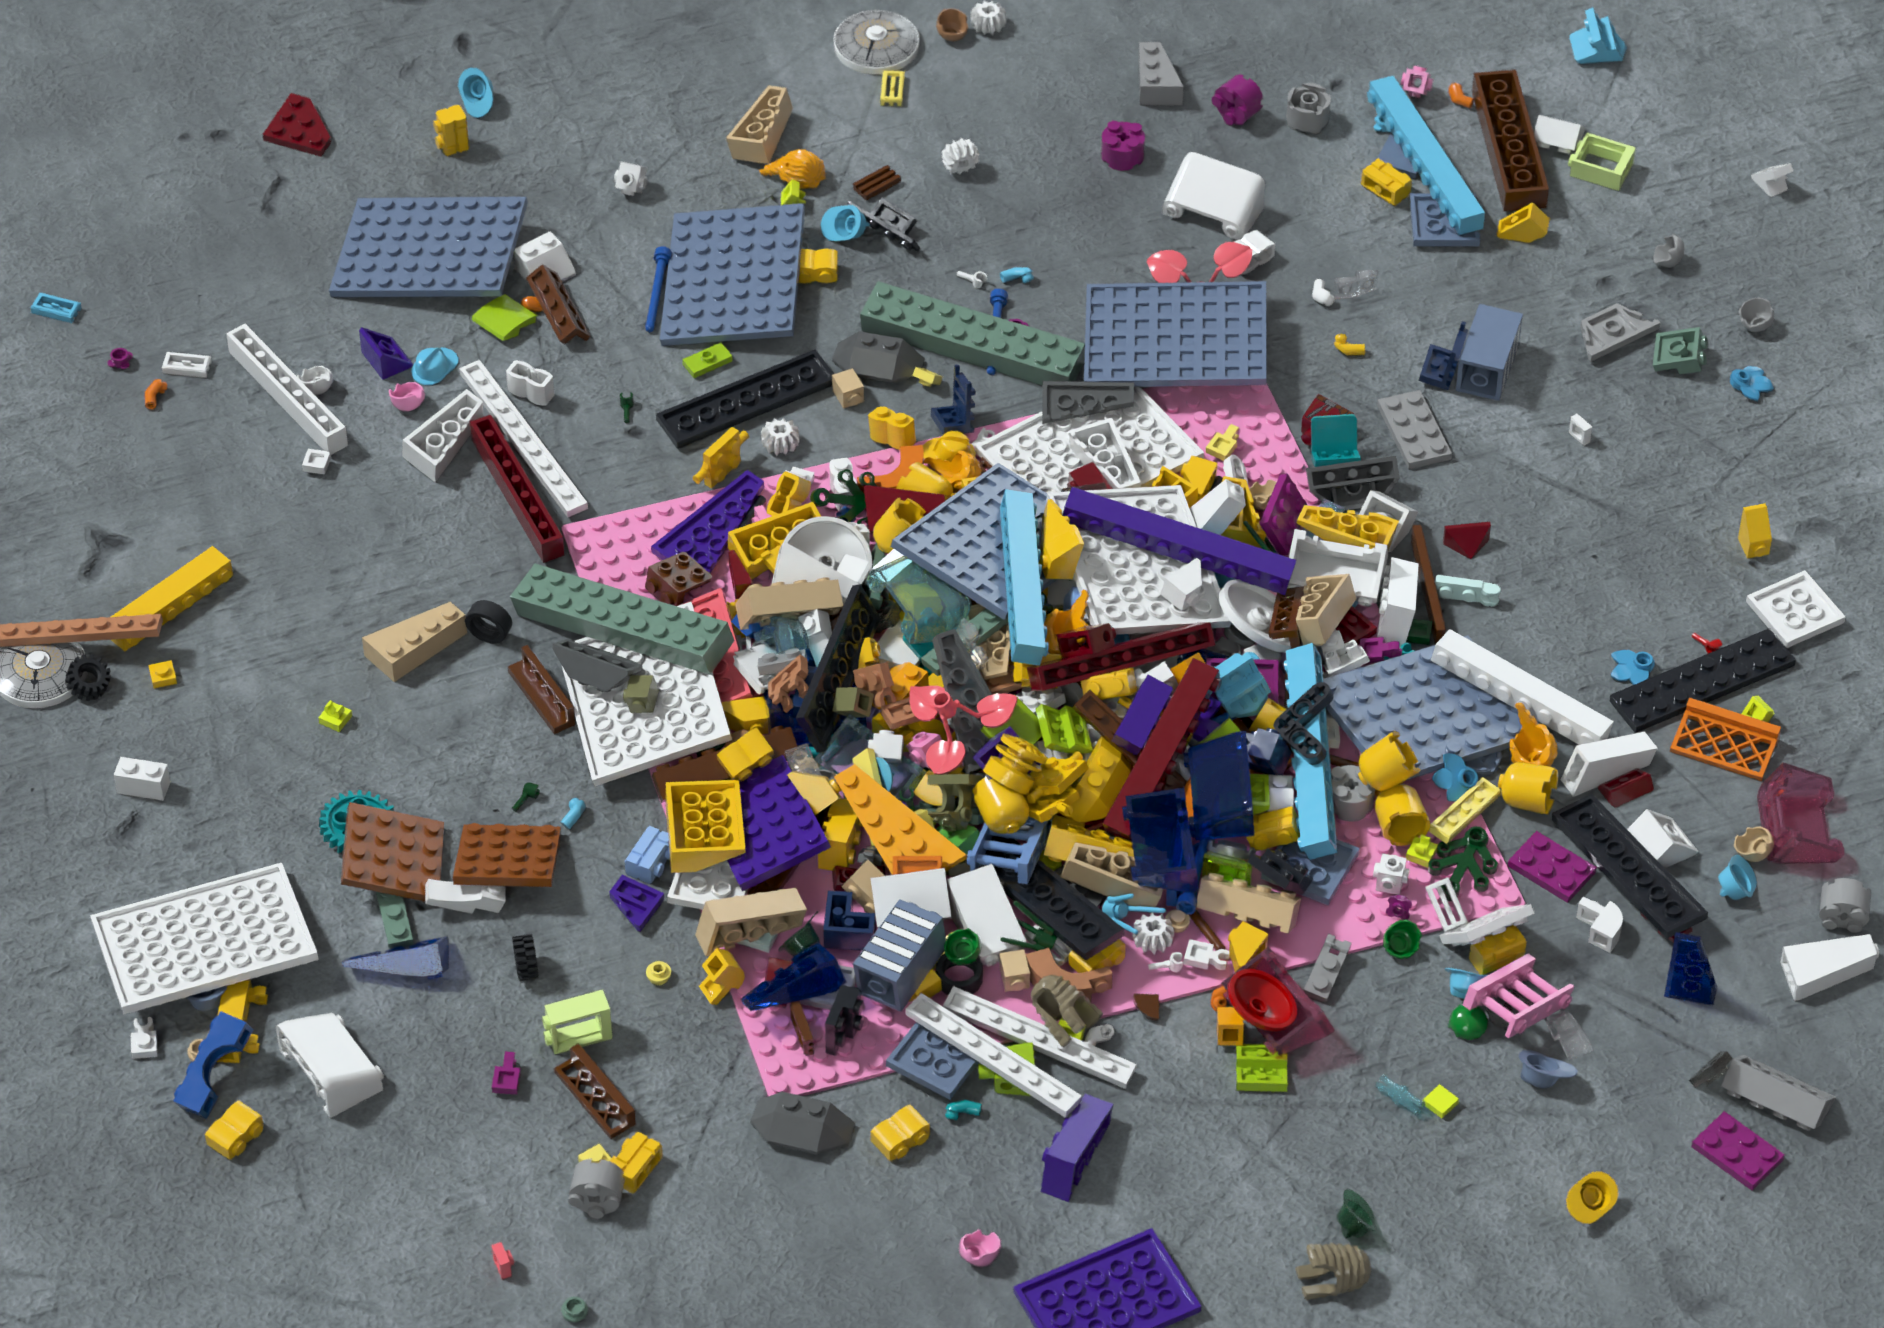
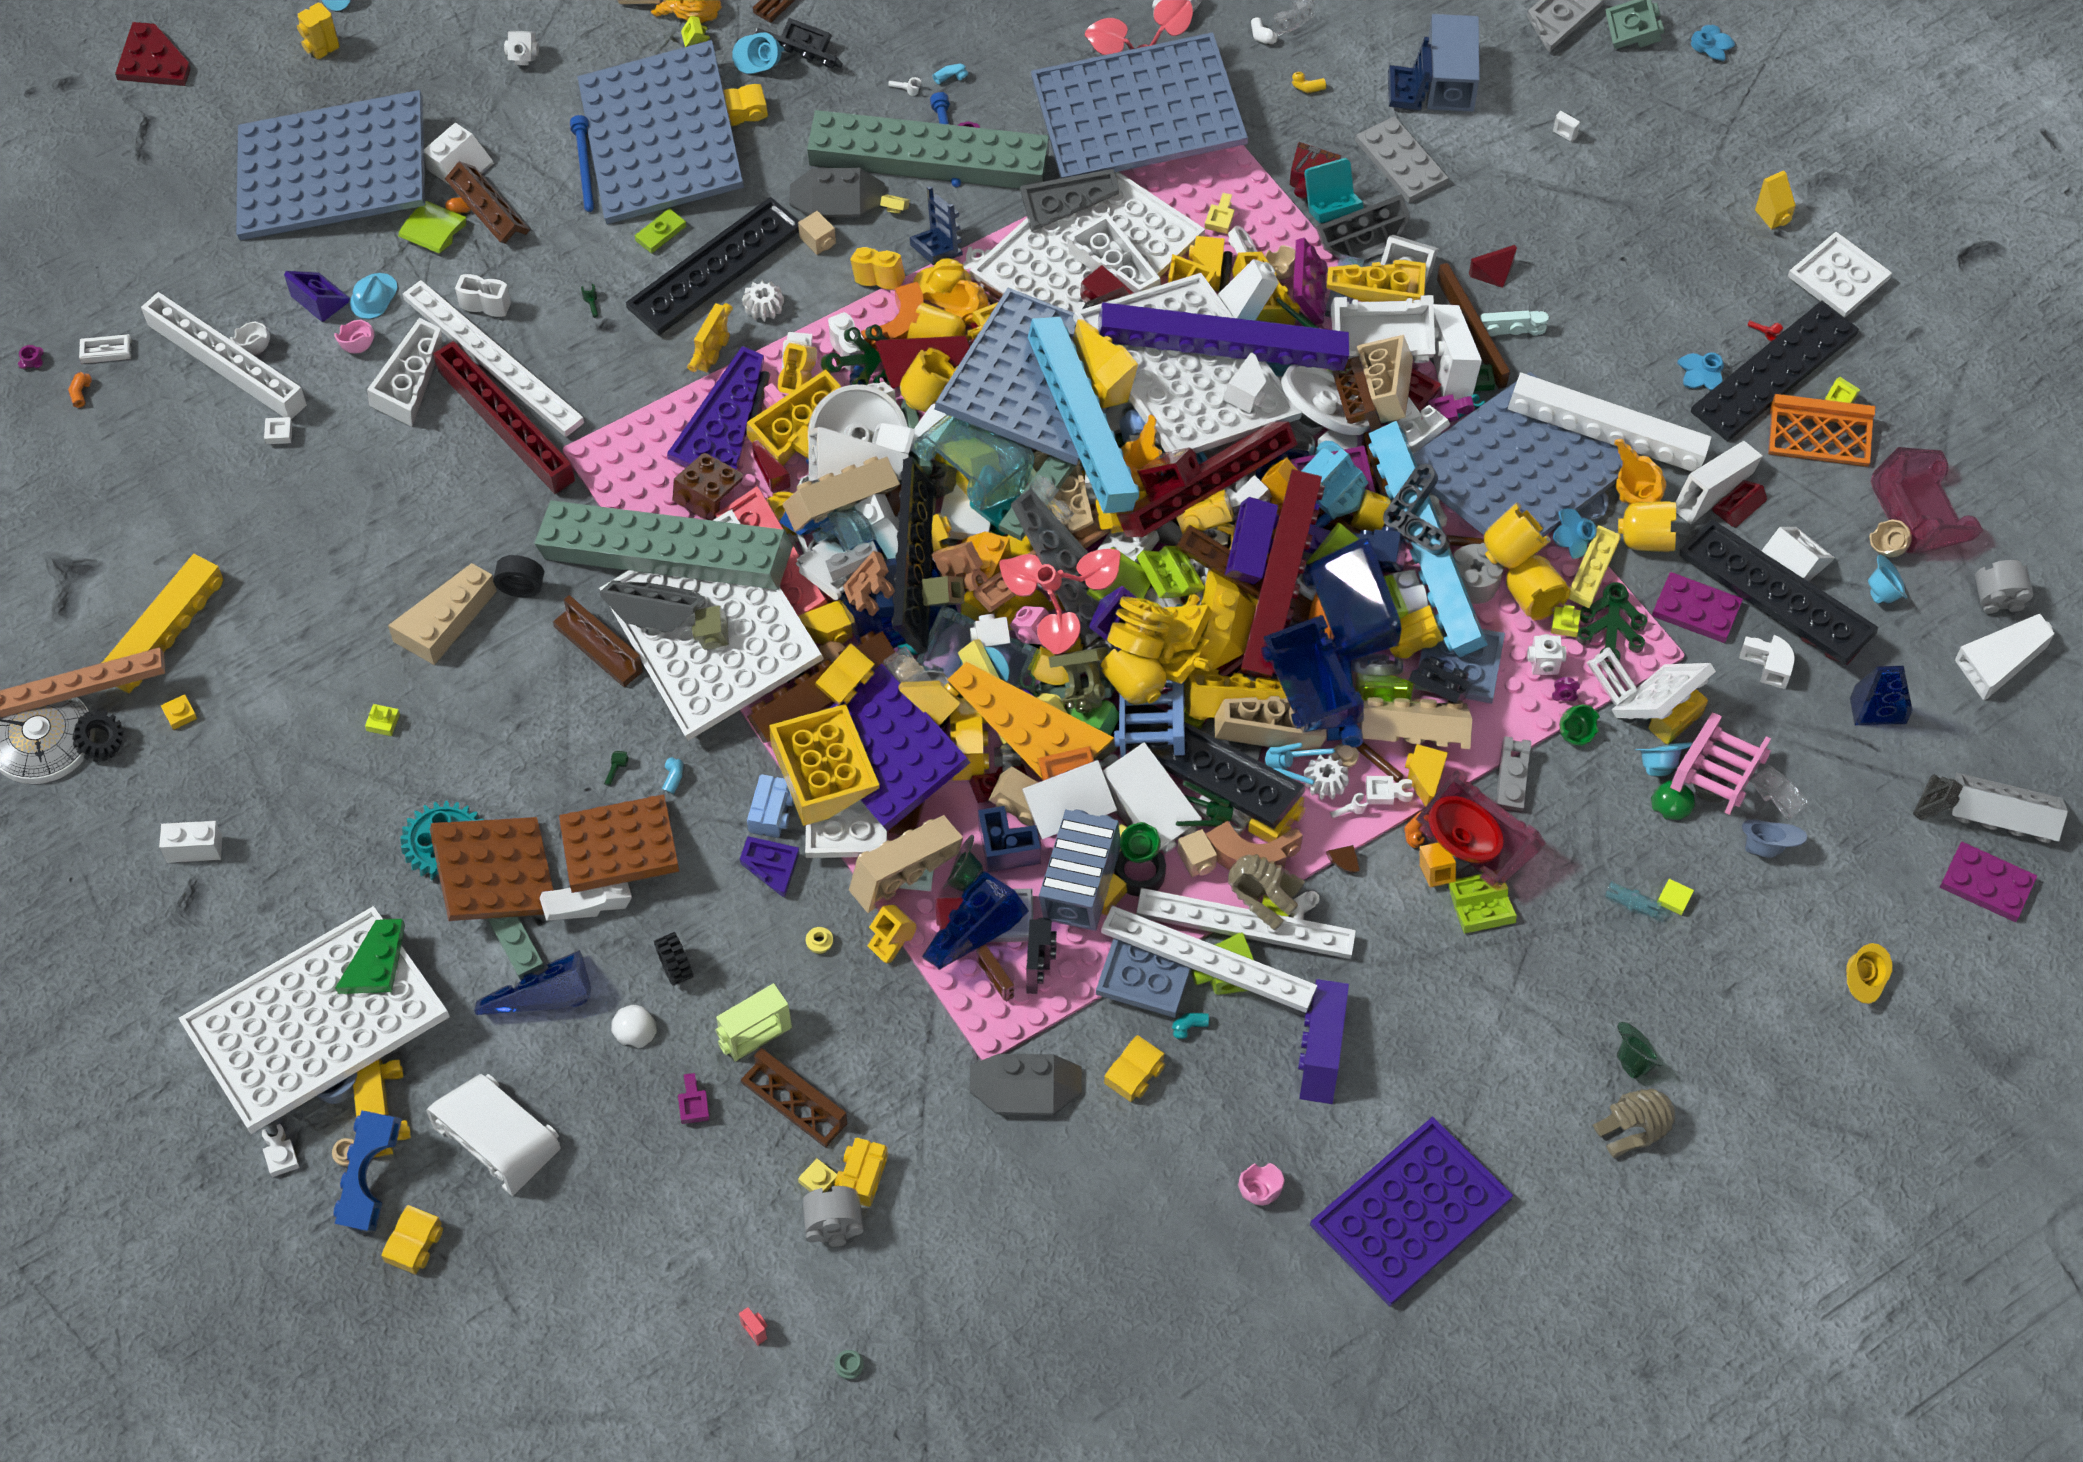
camera: 15 degrees left, 10 degrees up
none -> green wing [335,919,405,994]
none -> white hair [611,1005,657,1048]

